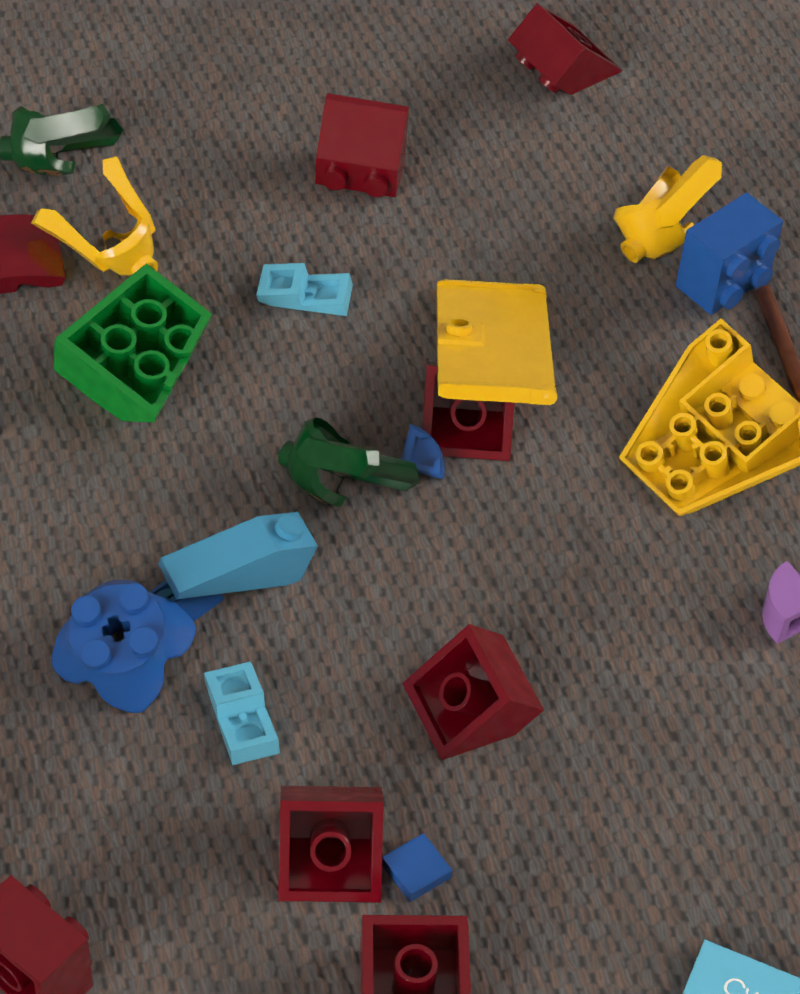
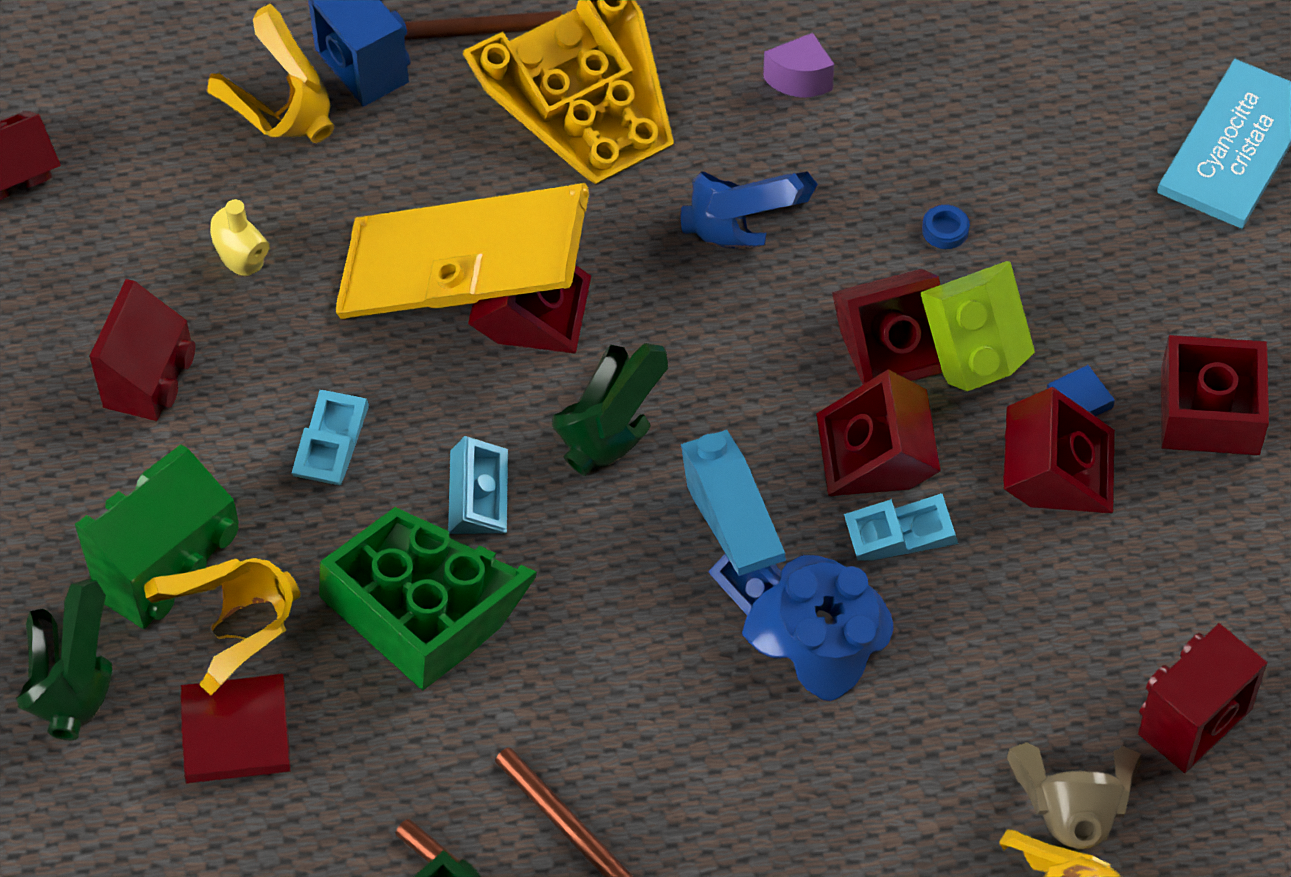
camera: 80 degrees left, 5 degrees up
blue tile [401,424,445,479] -> none
none -> green wedge [75,444,239,630]
none -> light yellow piece [210,199,270,276]
none -> medium azure slope [448,436,508,534]
none -> blue piece [681,171,818,249]
none -> dark red slope [816,369,941,496]
none -> lime slope [920,261,1035,391]
none -> blue tile [922,205,970,249]

